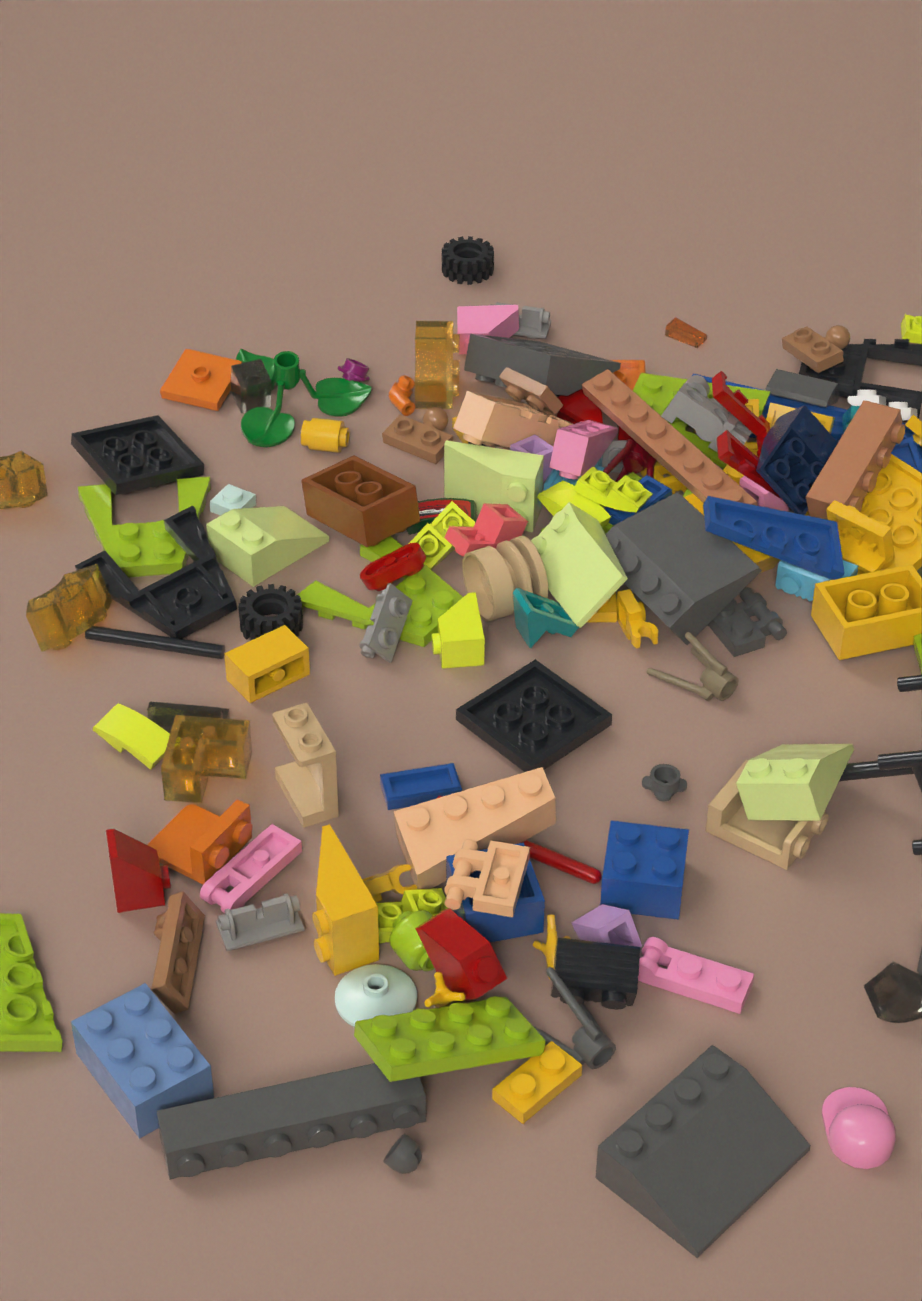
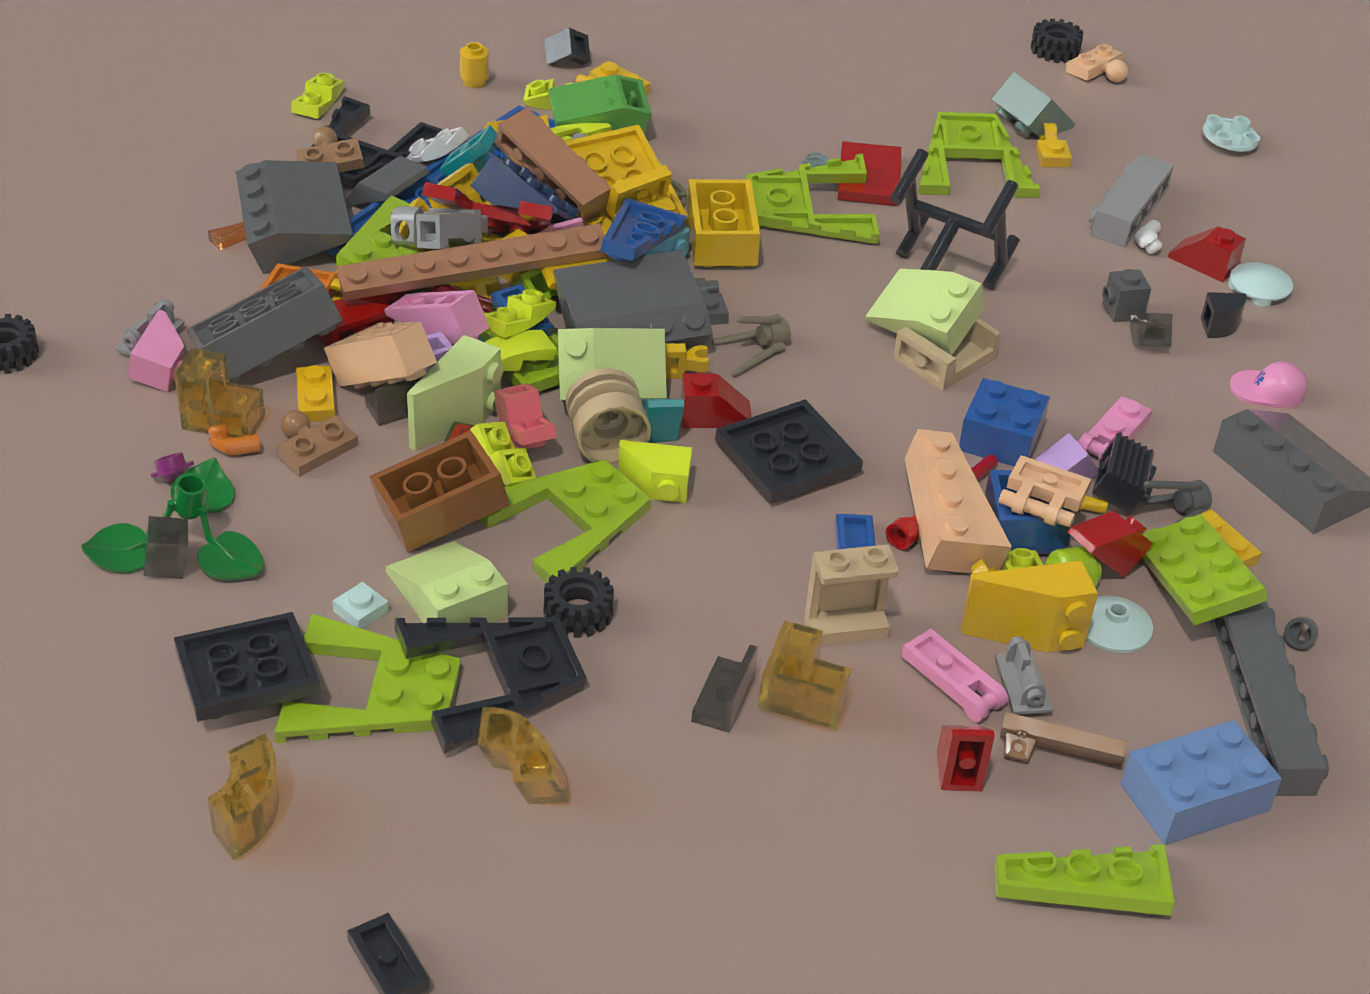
camera: 80 degrees left, 0 degrees up
black bar [85,625,225,659] -> none
neon yellow slope [93,703,177,770] -> none
orange bracket [147,799,252,885] -> none
orange plate [160,349,243,411] -> none
yellow brick [224,625,310,703] -> none
yellow brick [301,418,350,453] -> none
light grey hinge [359,583,413,663] -> none
red plate [360,543,426,591] -> none
yellow bar [424,972,465,1008] -> none
medium nougat plate [499,367,563,417] -> none
dark grey plate [642,764,687,802] -> none
none -> dark grey slope [236,160,354,274]
none -> red slope [681,372,752,428]

